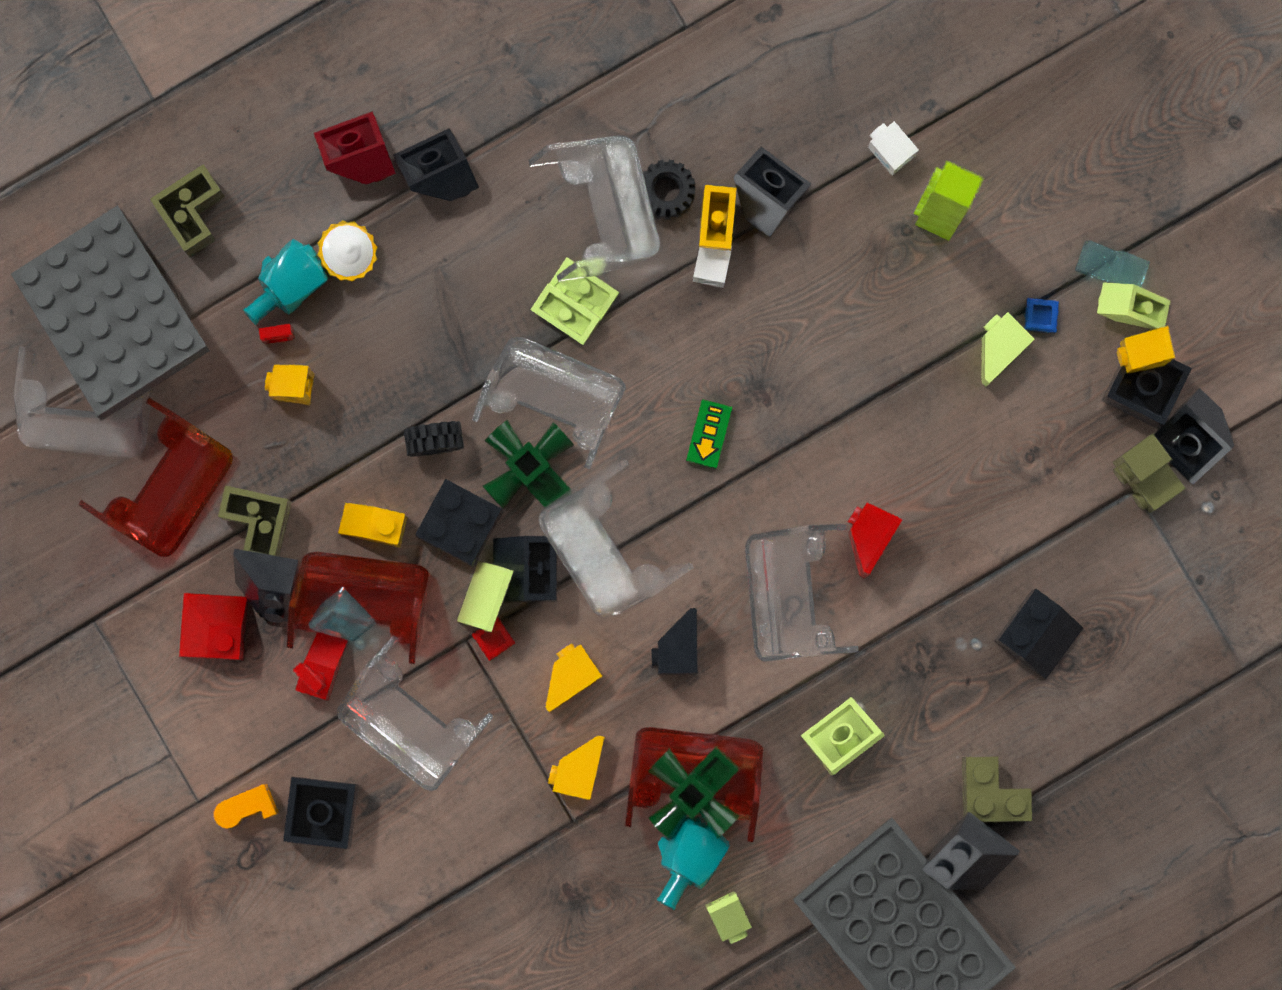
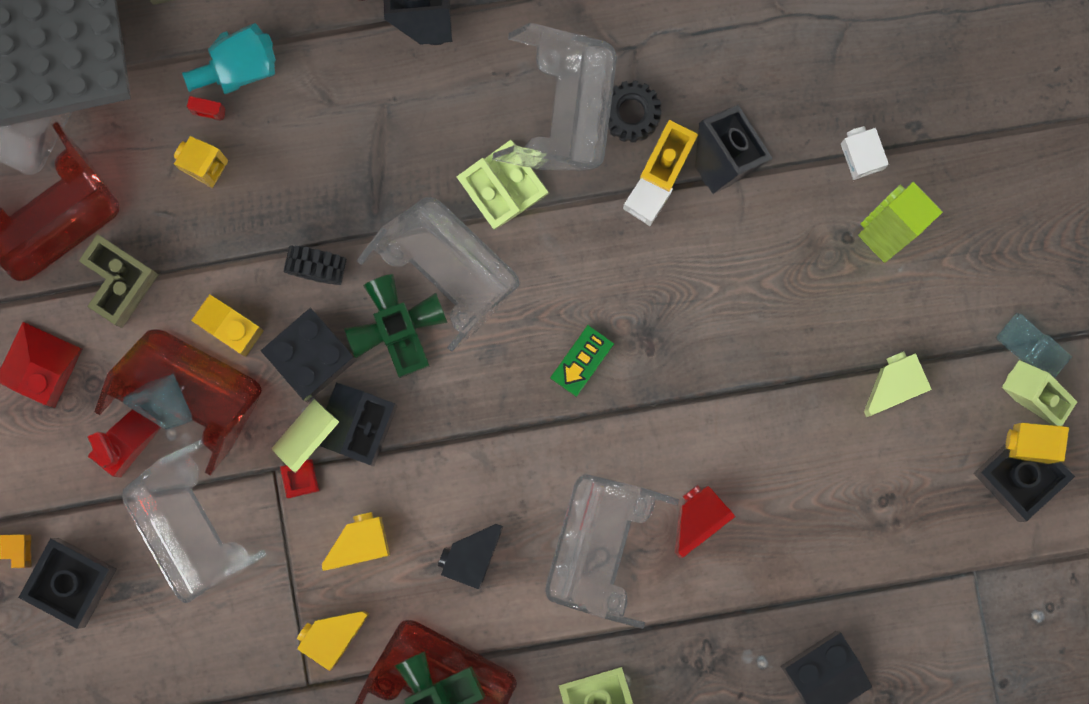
camera: 25 degrees right, 0 degrees up
black slope [233,549,299,623] -> none
white piece [317,220,378,282] -> none
clear windscreen [539,459,694,617] -> none
blue tile [1024,298,1059,334] -> none
olive brick [1112,434,1186,513] -> none
black slope [1154,388,1234,485] -> none

